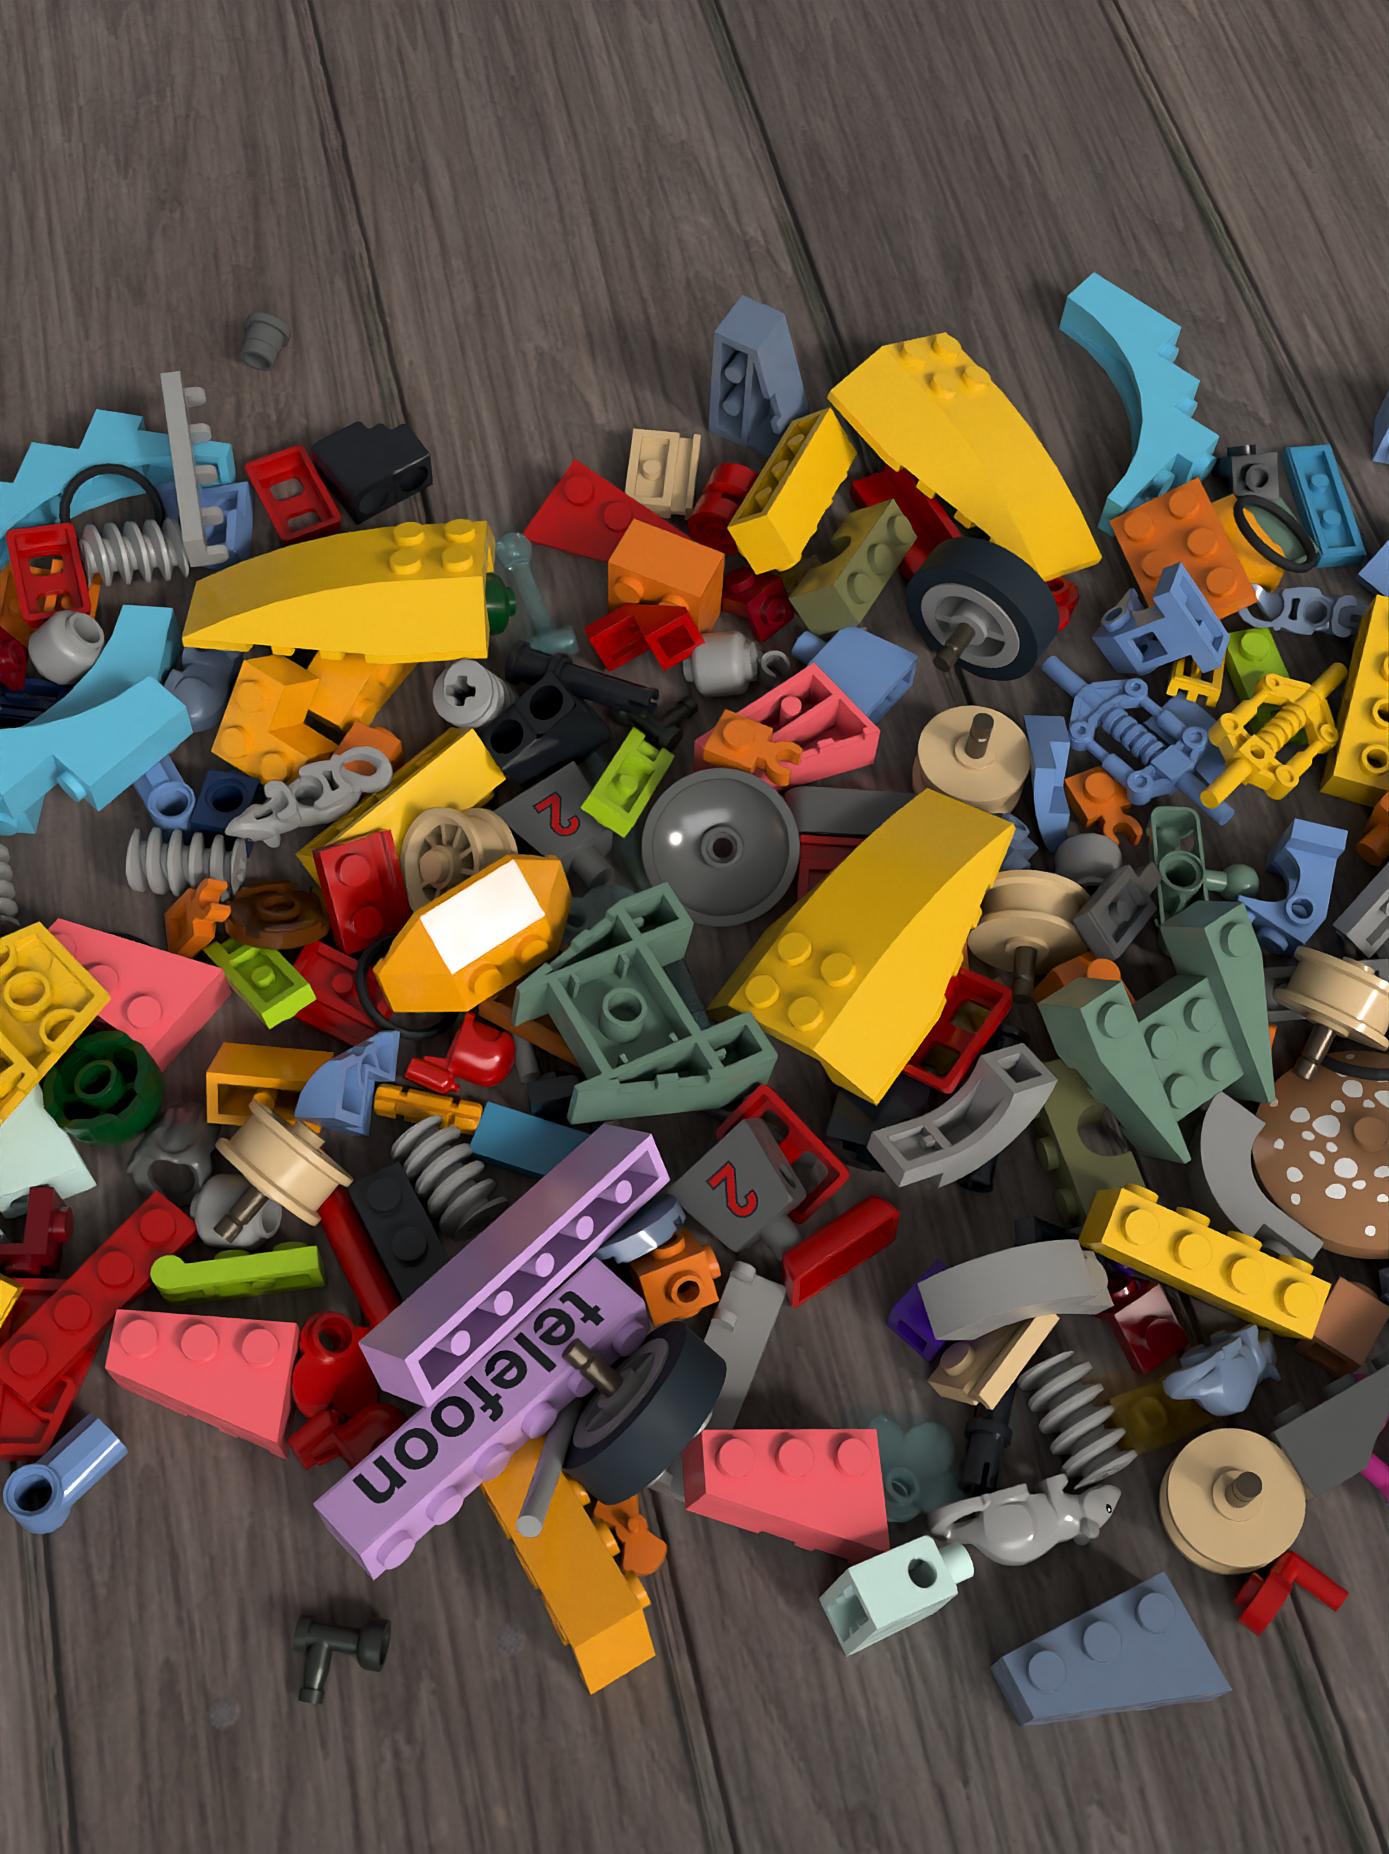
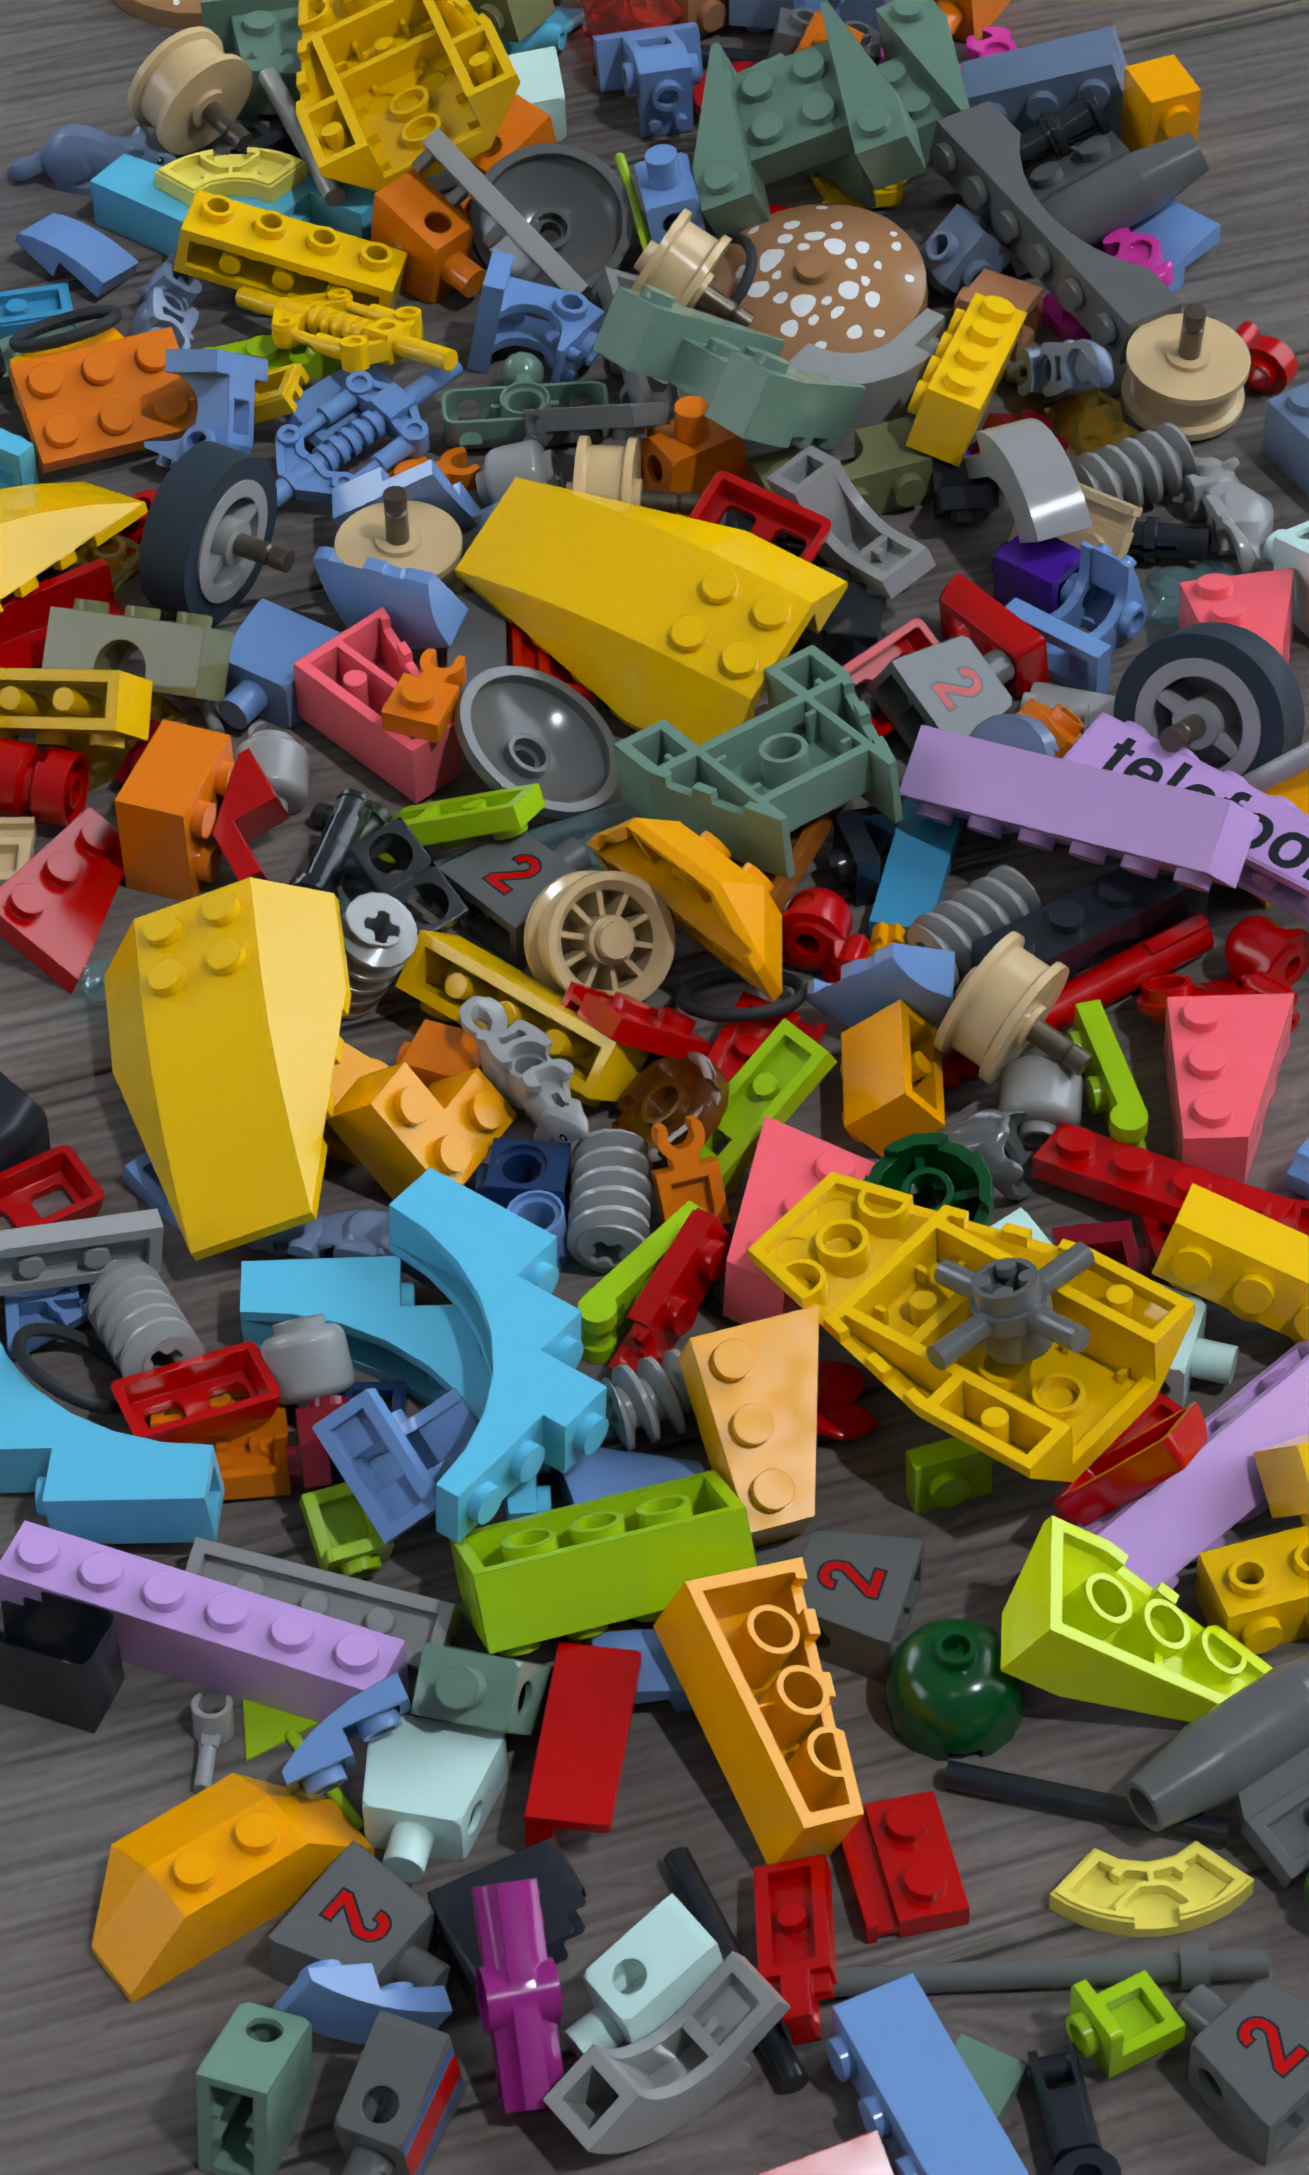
camera: 90 degrees left, 15 degrees down
none -> medium blue slope [313,546,469,650]
none -> lime plate [577,1200,706,1365]
none -> red hinge [607,1208,732,1374]
none -> medium blue tile [1005,541,1147,694]

